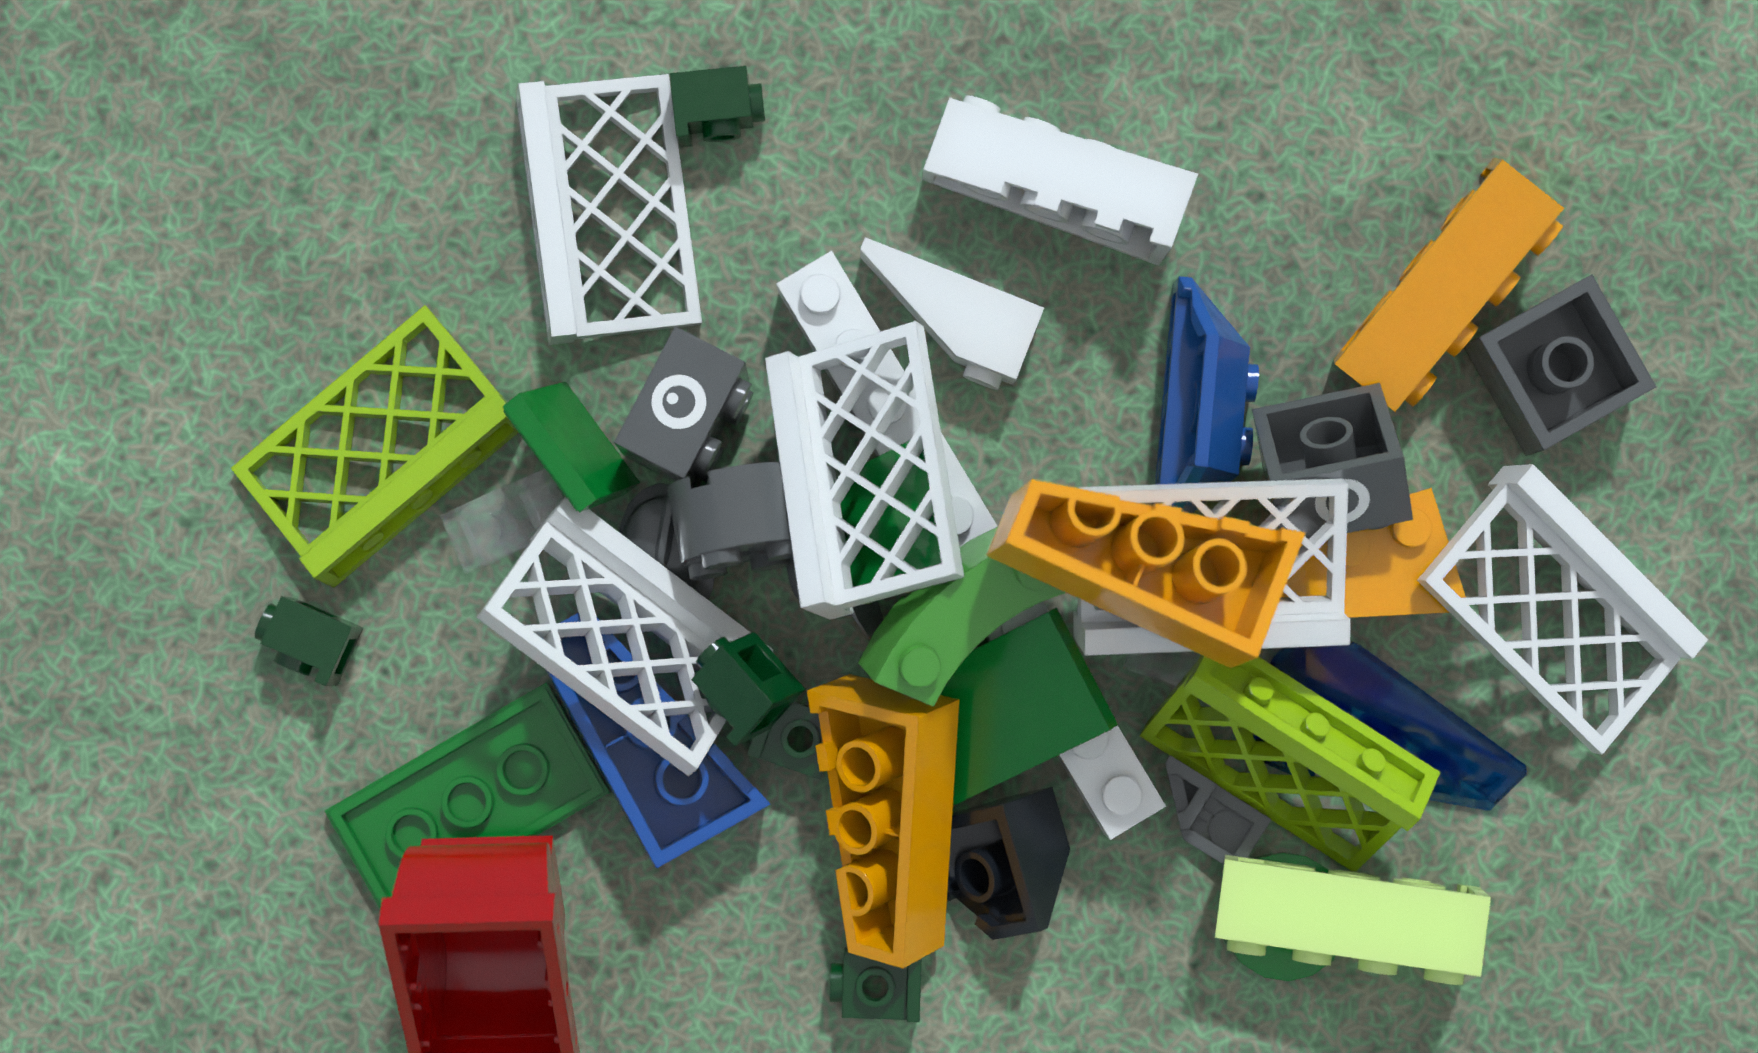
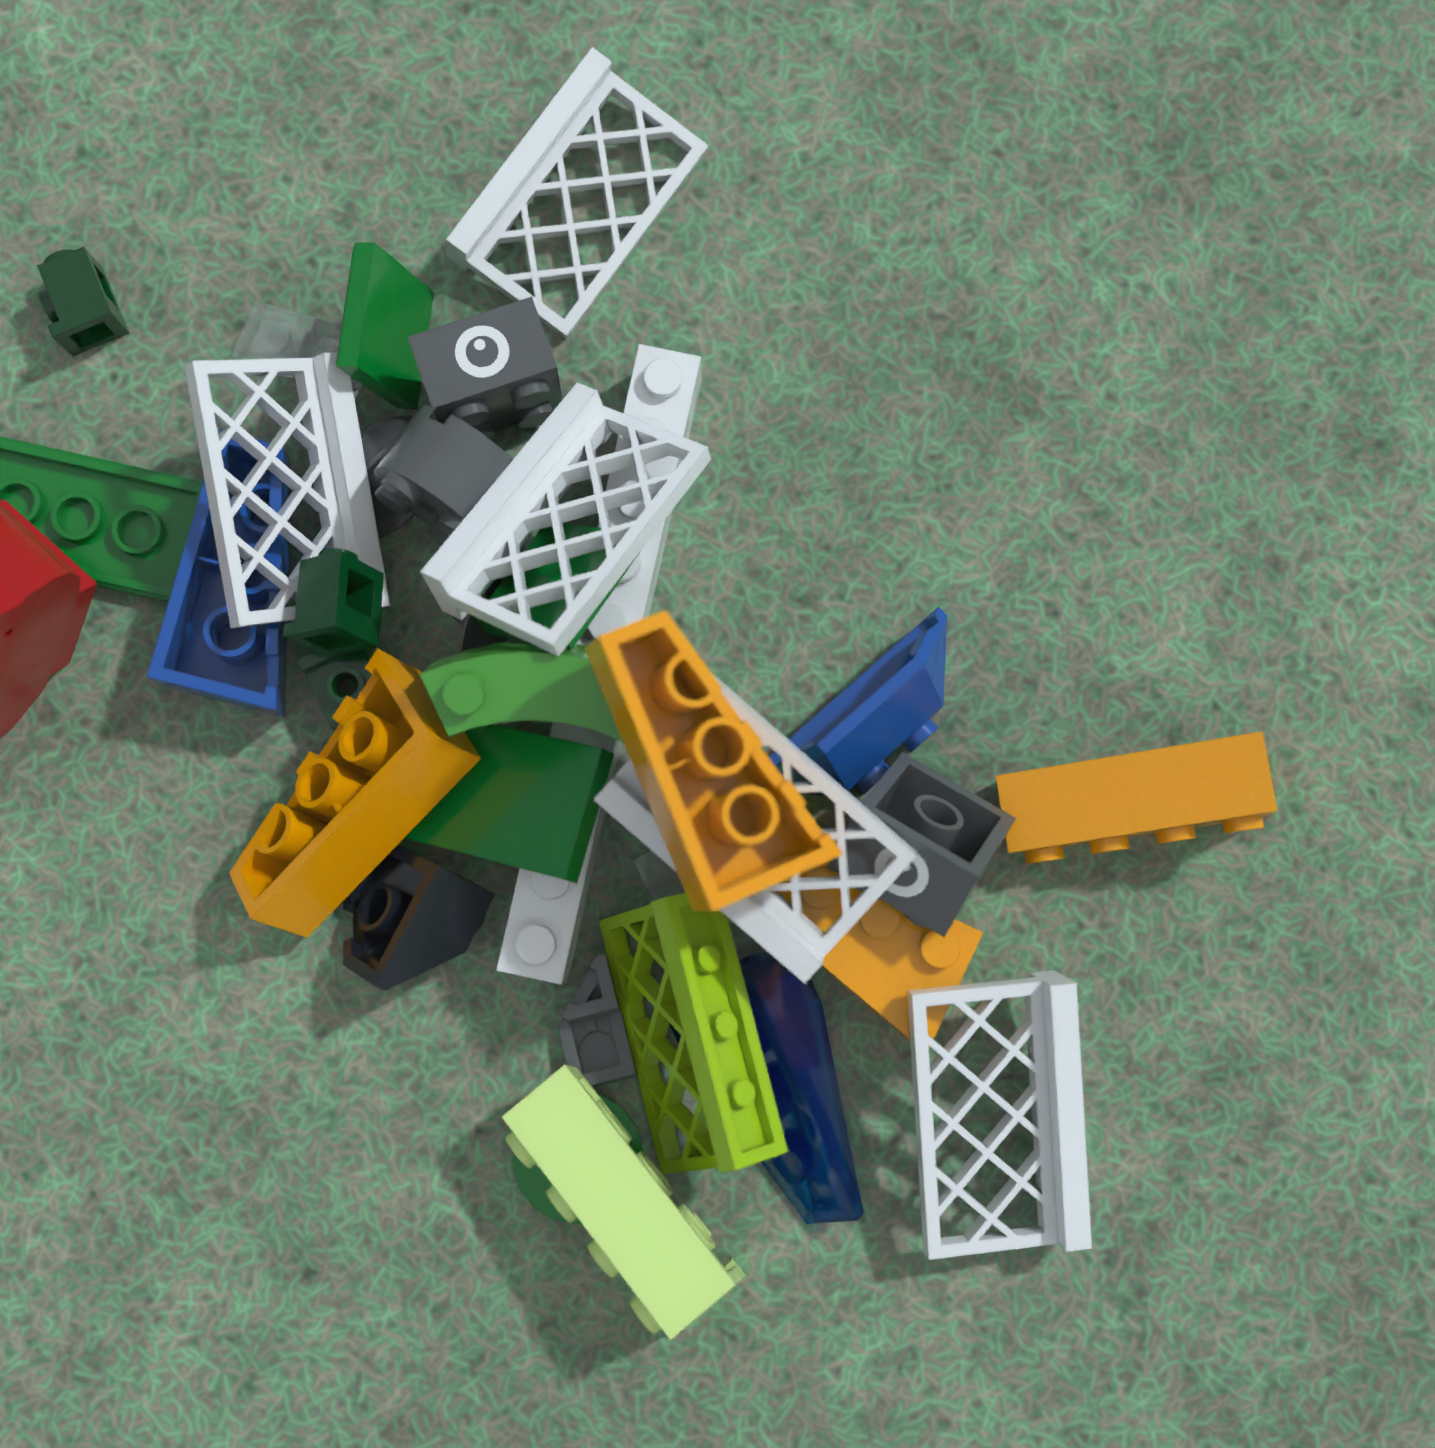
camera: 45 degrees right, 5 degrees down
lime fence [231,305,518,588] -> none
dark green brick [670,66,765,148] -> none
dark green brick [830,947,922,1022] -> none
white slope [860,237,1044,390] -> none
white wedge [922,96,1198,266] -> none
dark grey brick [1464,274,1657,456] -> none

